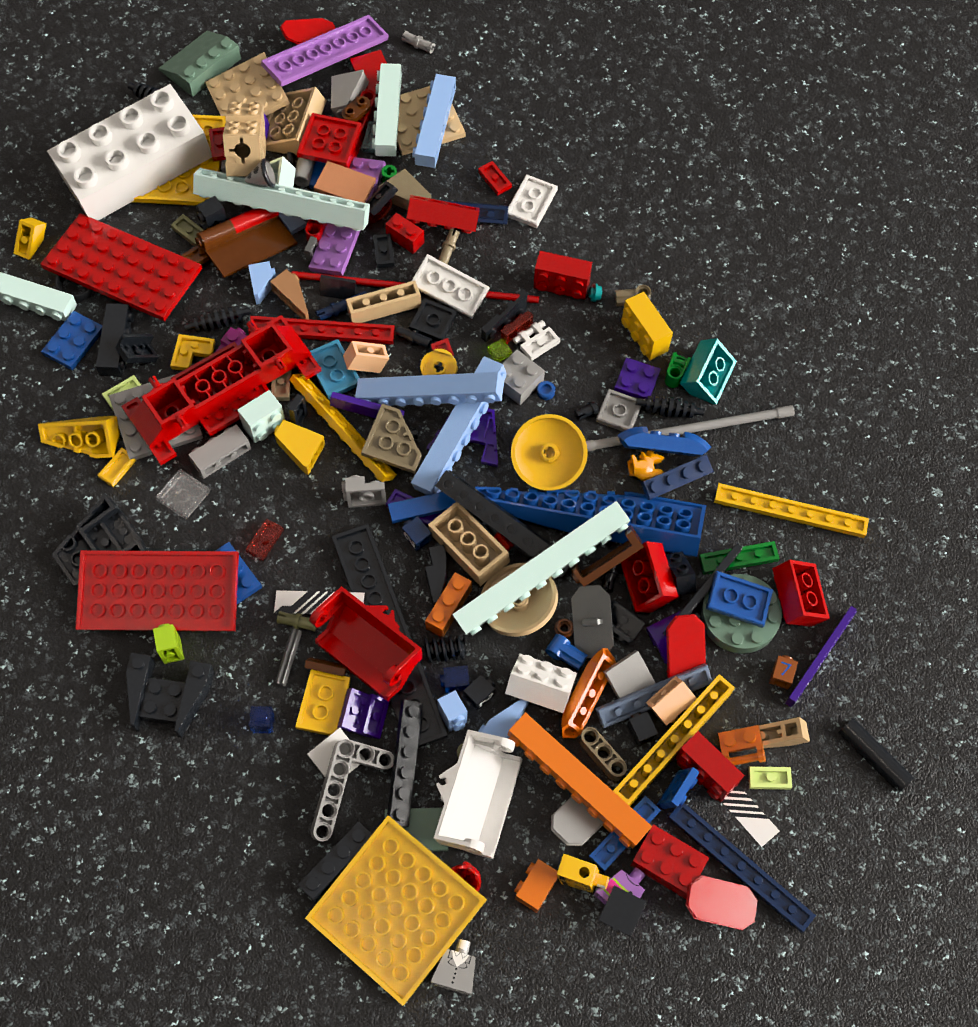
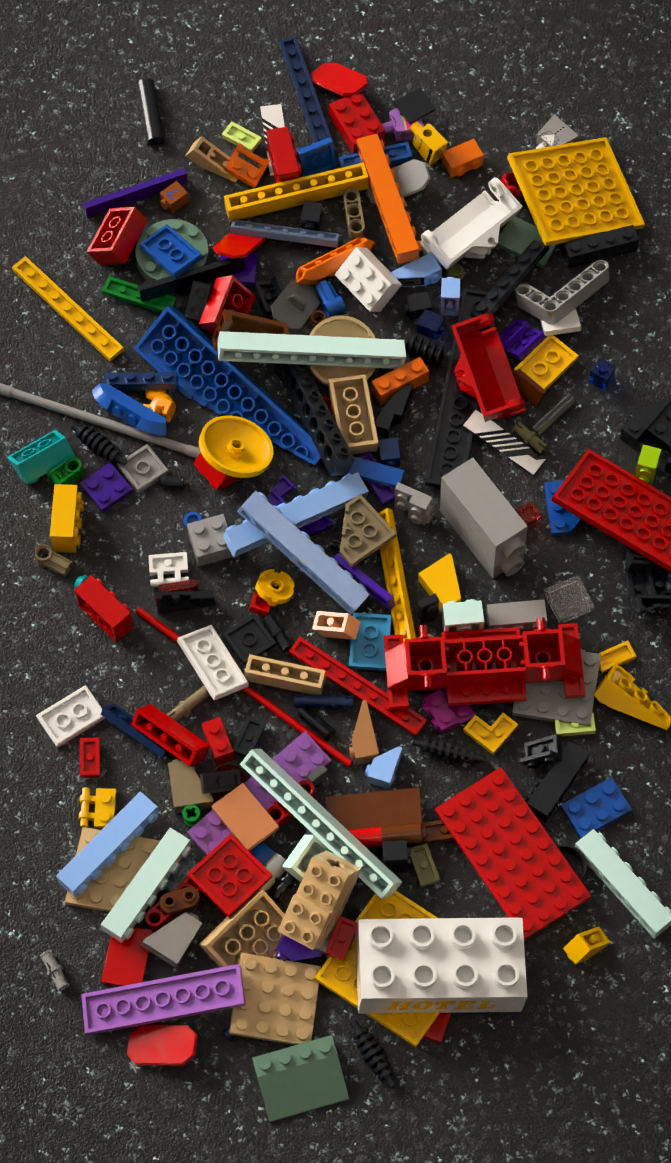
camera: 145 degrees left, 0 degrees up
light grey hat [245,158,276,188] -> none
clear neon green tile [487,338,512,362] -> none
light grey tile [603,650,656,699] -> none
light nougat brick [646,676,697,726] -> none
none -> yellow plate [79,788,116,829]
none -> light grey brick [440,458,528,578]

